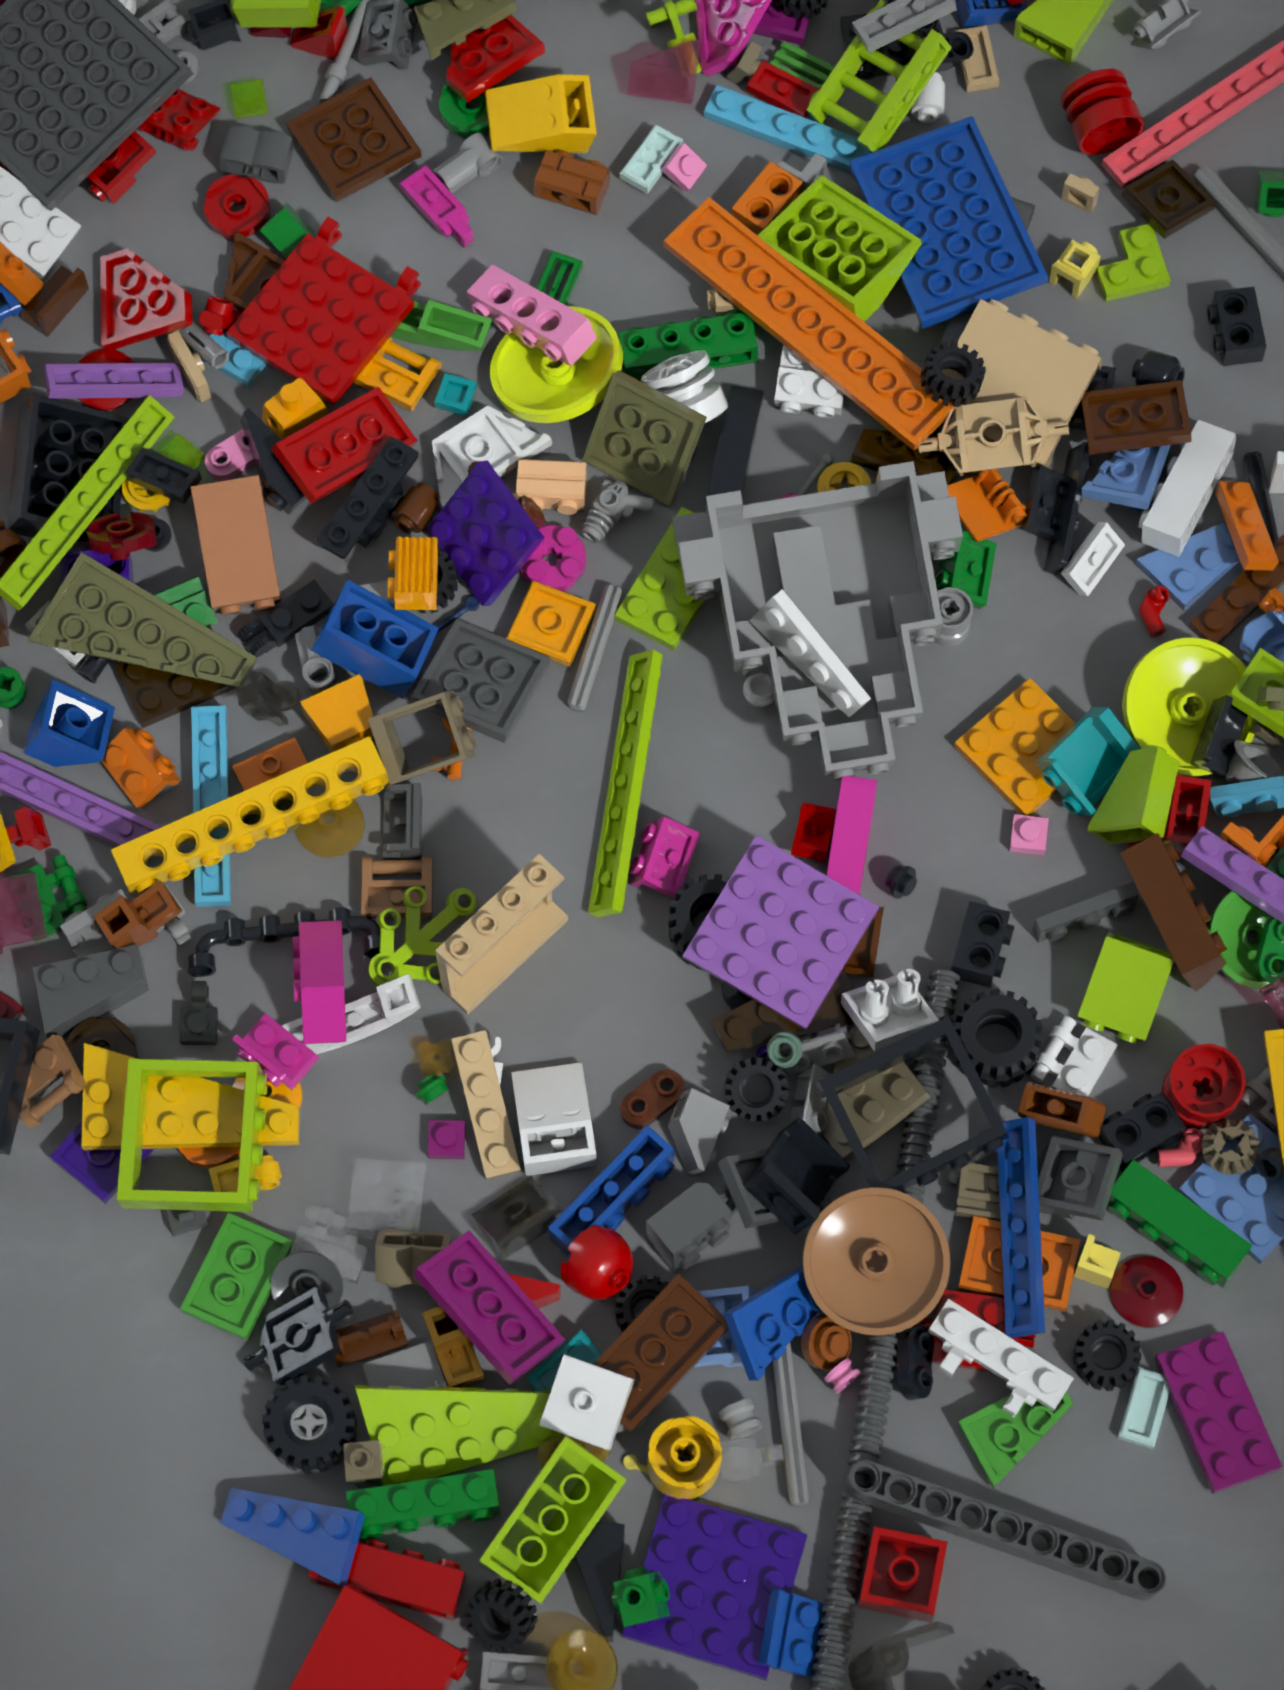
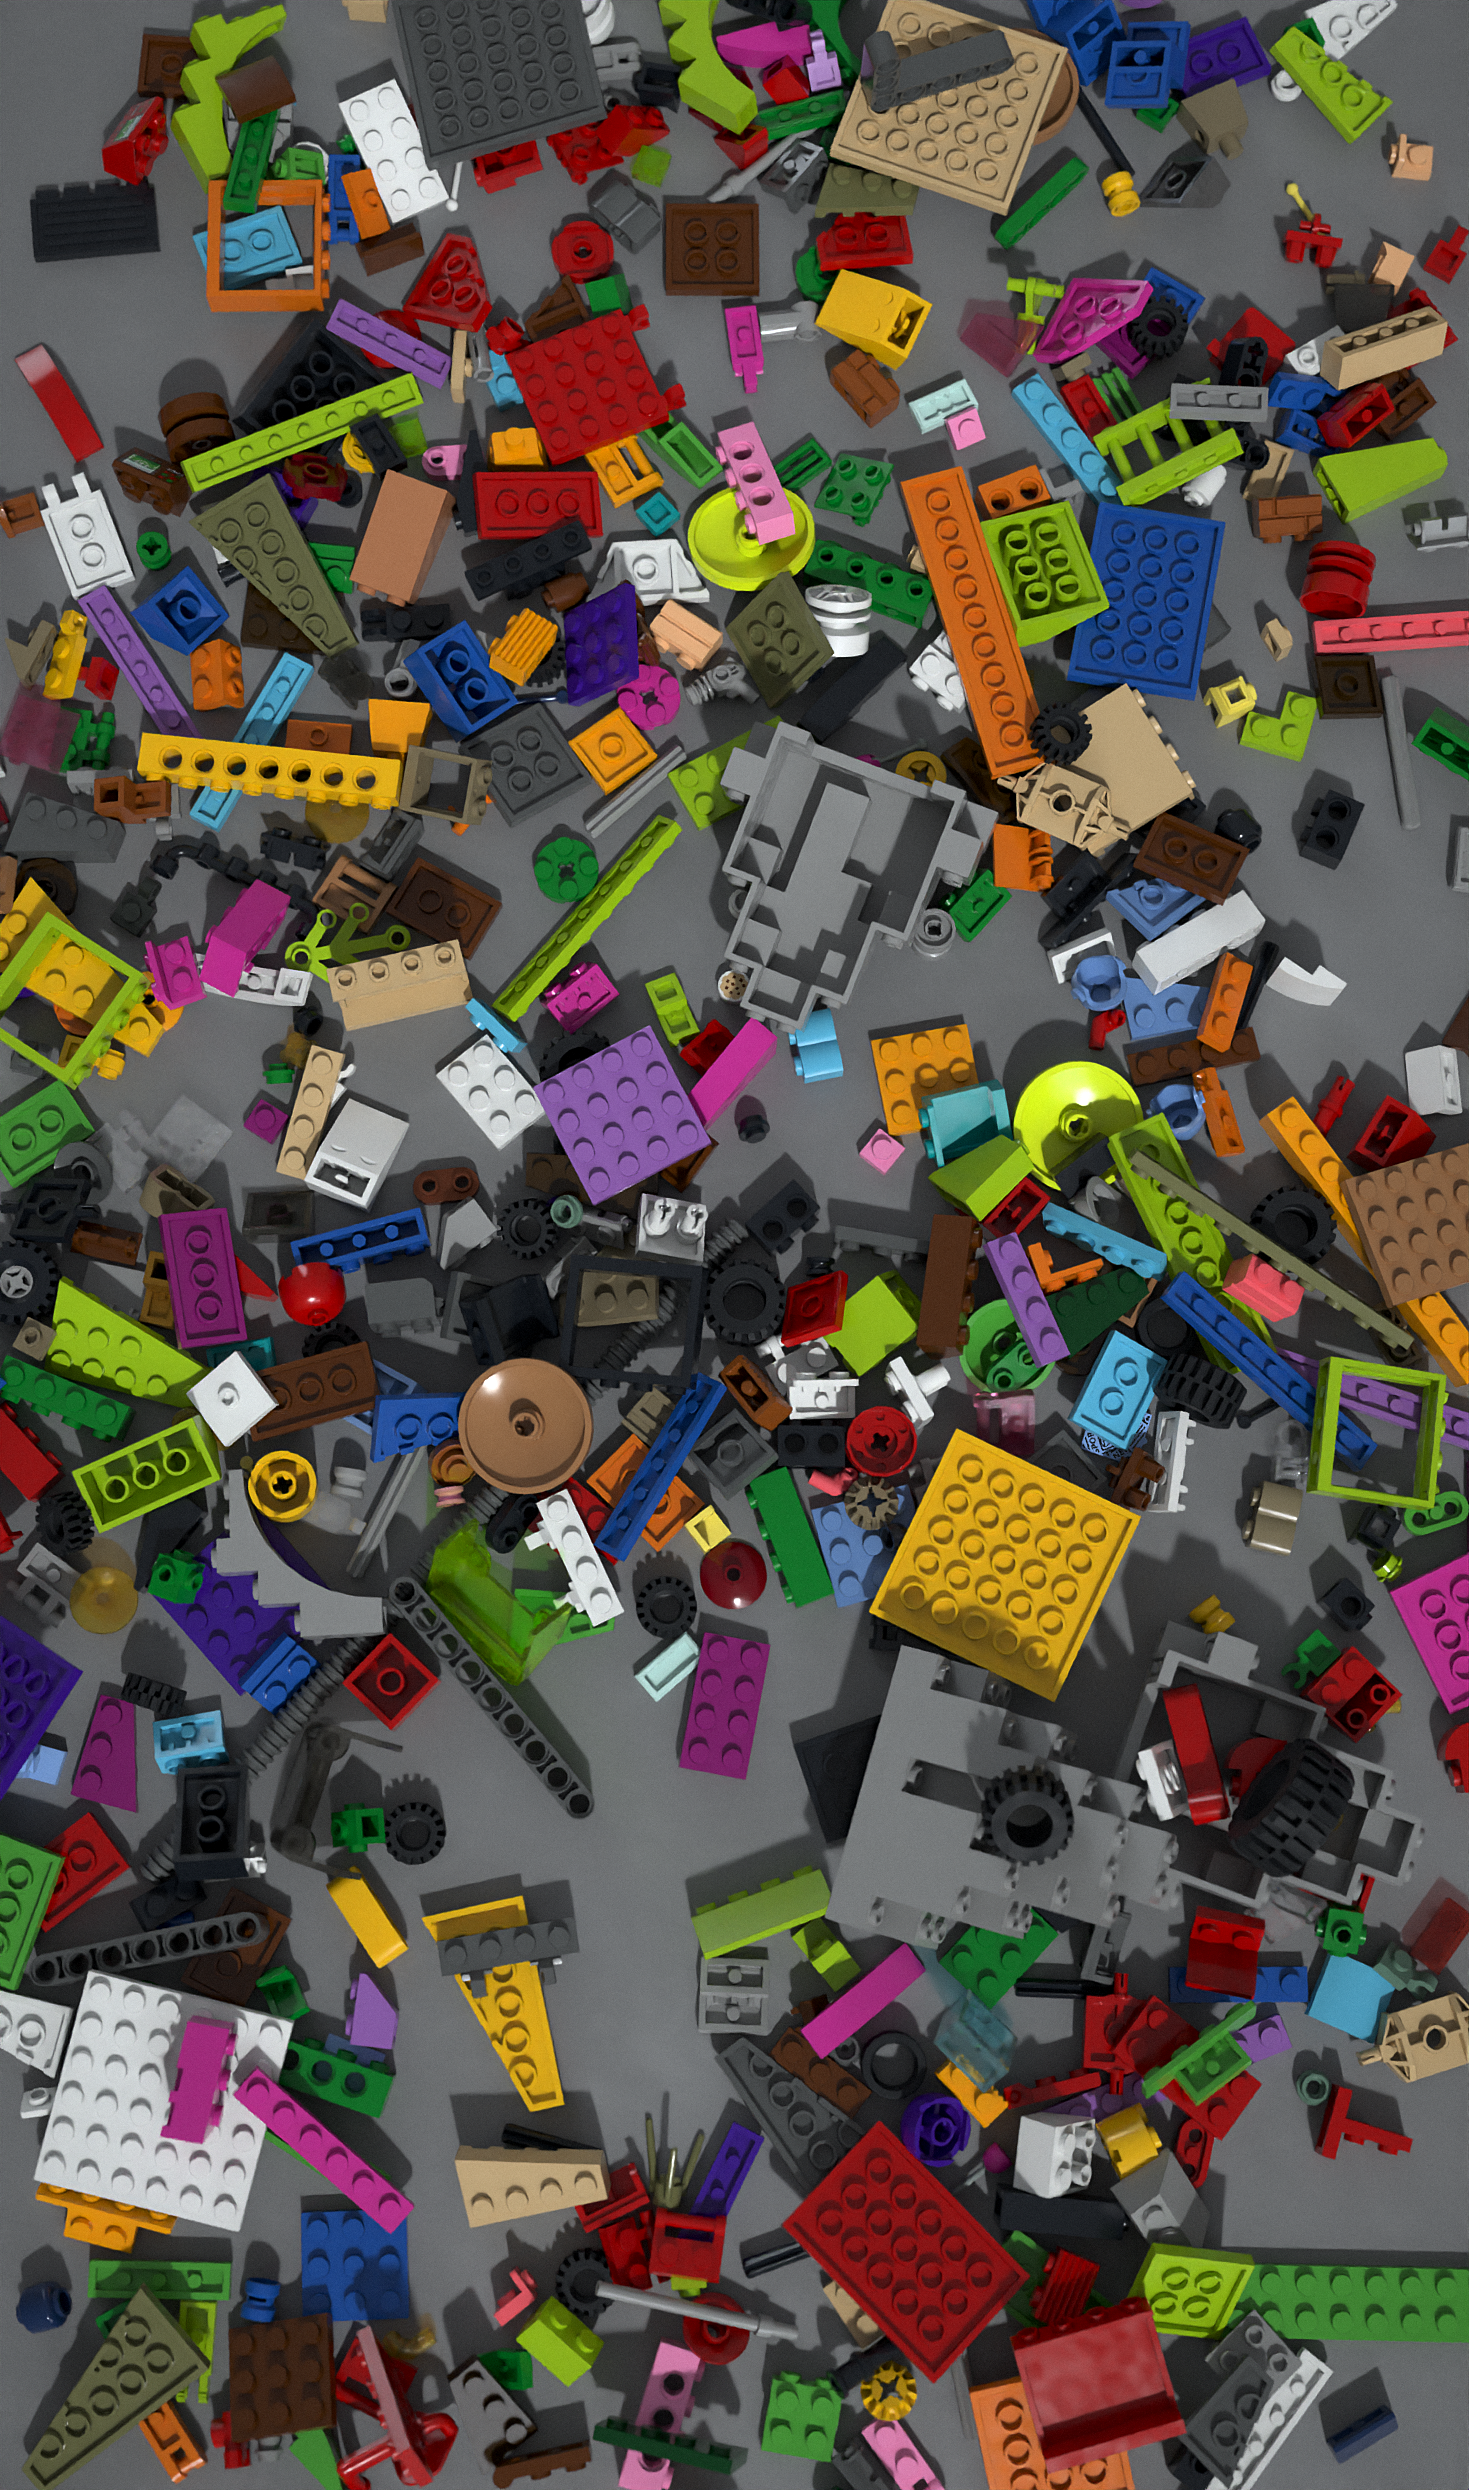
camera: 25 degrees right, 10 degrees up
white wing [750,589,871,717] -> none
none -> light grey arch [211,1469,388,1640]
none -> black hinge [260,827,331,872]
none -> black plate [293,1006,323,1037]
none -> reddish brown plate [385,857,503,961]
none -> clear neon green windscreen [425,1518,572,1686]
none -> white plate [436,1034,546,1151]
none -> white hinge [446,161,464,211]
none -> medium azure plate [465,997,528,1053]
none -> green plate [534,837,599,904]
none -> red slope [595,104,670,157]
none -> lime slope [644,972,700,1048]
none -> tile [718,970,749,1004]
none -> red plate [781,1270,848,1348]
none -> medium azure brick [787,1008,843,1084]
none -> white bracket [787,1371,859,1420]
none -> black bush [805,1256,835,1278]
none -> green hinge [814,453,894,527]
none -> white plate [883,1356,951,1430]
none -> medium blue cap [1070,955,1127,1011]
none -> dark orange brick [1252,494,1323,544]

